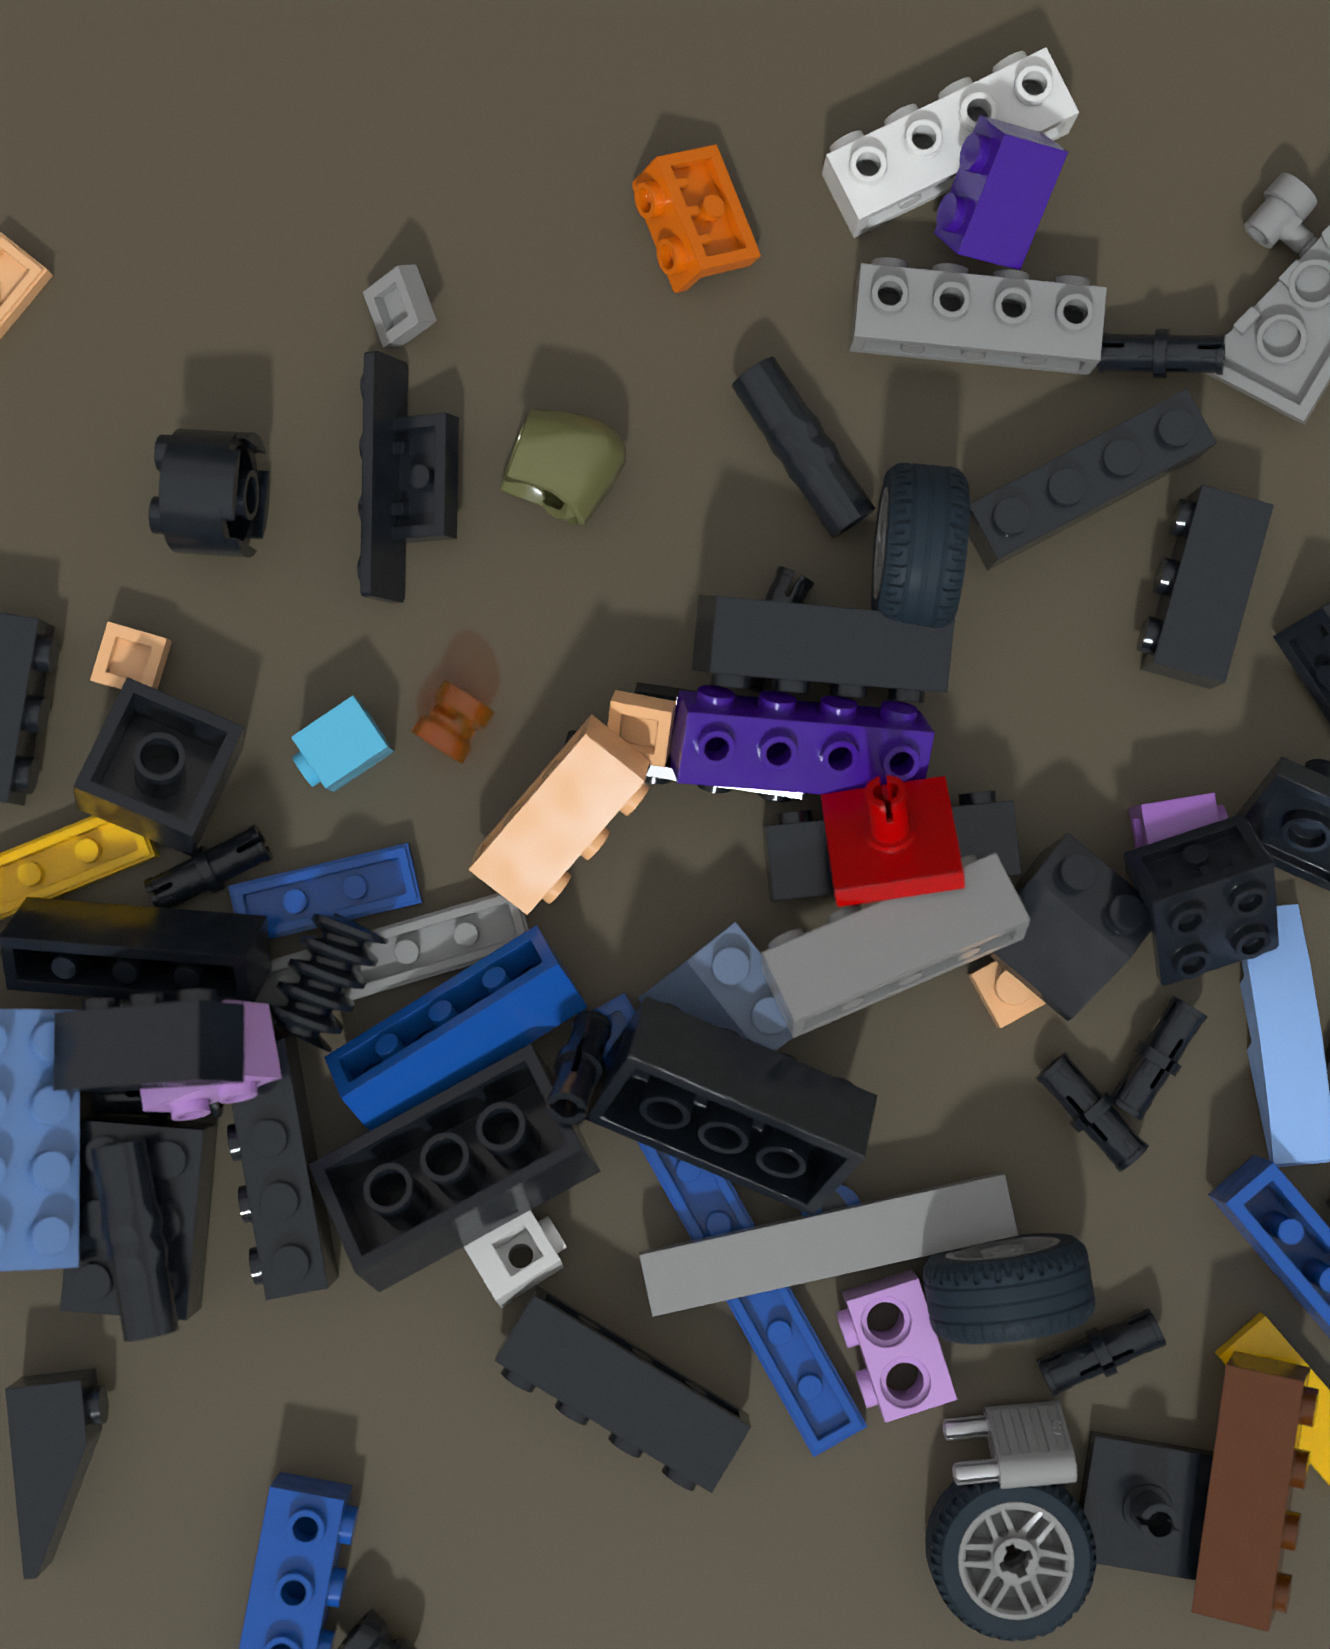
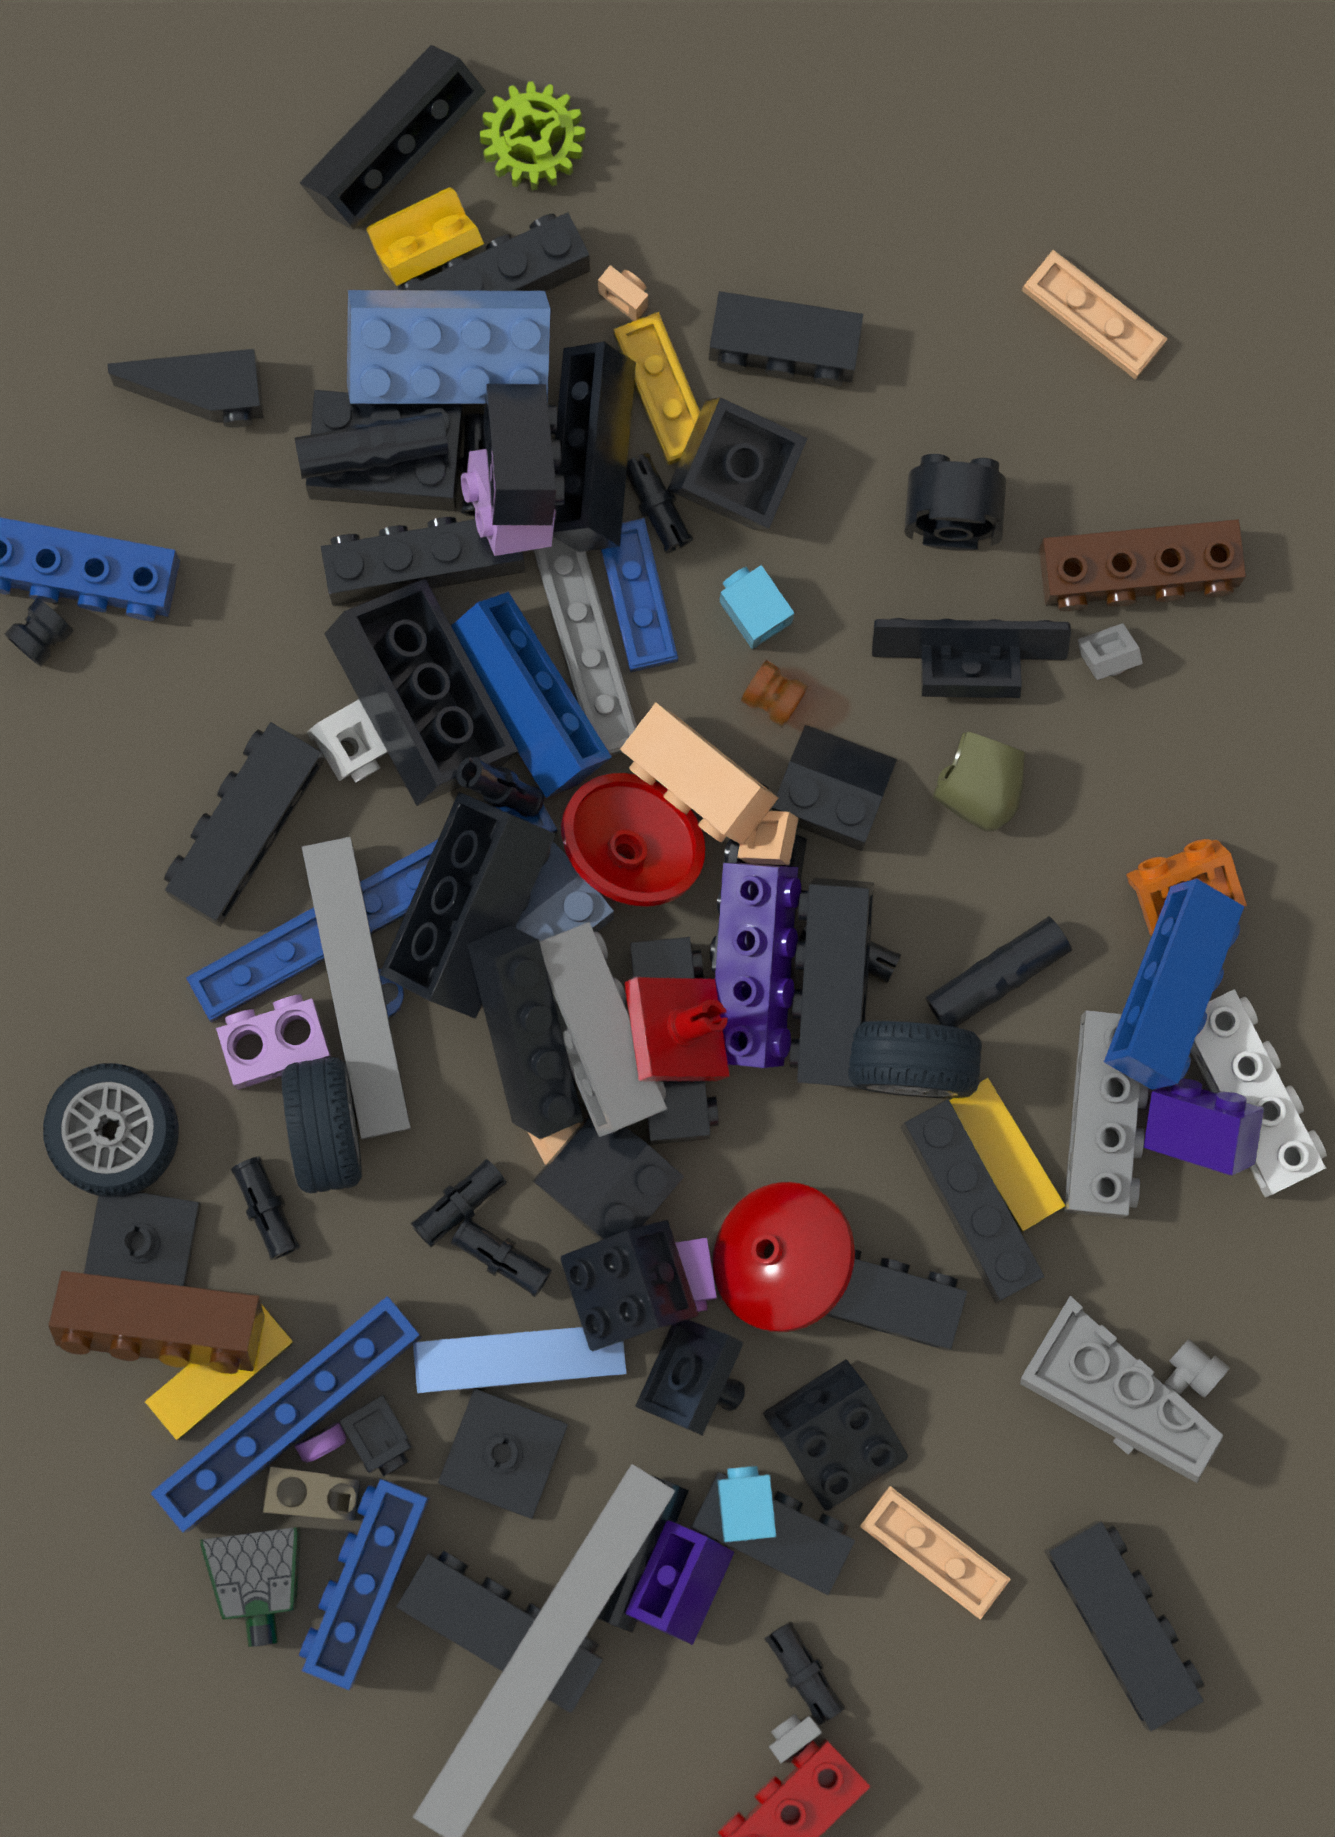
camera: 90 degrees right, 5 degrees down
light nougat plate [90,621,172,690] -> none
black piece [267,912,389,1052] -> none
light grey piece [943,1400,1077,1489] -> none
black pin [1097,328,1226,378] -> none
none -> black brick [467,925,583,1139]
none -> red dish [561,773,705,906]
none -> red dish [713,1182,855,1332]
none -> black slope [771,725,897,851]
none -> yellow tile [949,1078,1065,1232]
none -> reddish brown brick [1039,519,1246,611]
none -> blue brick [1104,879,1244,1089]

